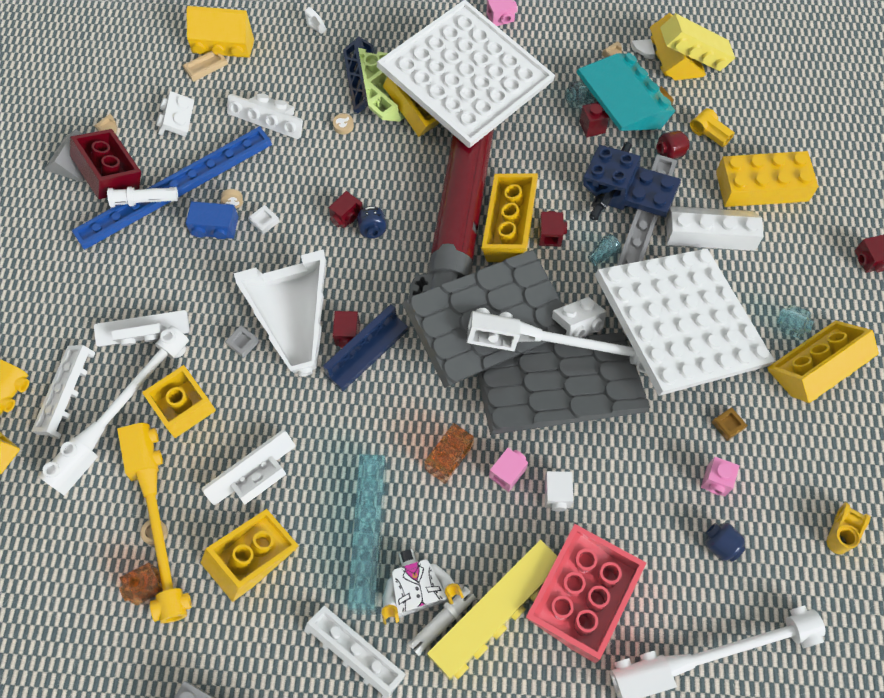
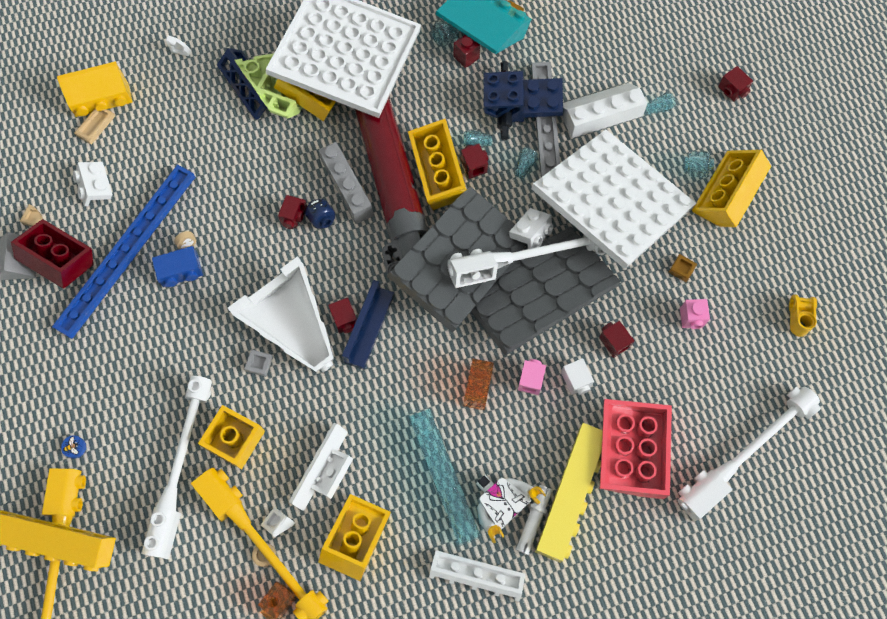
camera: 25 degrees left, 5 degrees up
white hinge [31,345,95,439] -> none
white bracket [94,310,190,347] -> none
white pin [107,187,178,208] -> none
white bracket [227,94,303,139] -> none
white tile [248,205,280,235] -> none
tan tile [333,114,354,135] -> none
dark red head [656,130,690,159] -> none
yellow piece [690,108,735,147] -> none
dark blue head [705,523,745,562] -> none
yellow brick [716,151,819,207] -> none
none -> tile [61,435,86,459]
none -> white slope [260,507,295,537]
none -> light grey brick [318,142,374,224]
none -> clear light blue cone [463,129,493,147]
none -> dark red brick [599,320,635,358]
none -> clear light blue cone [646,92,676,115]

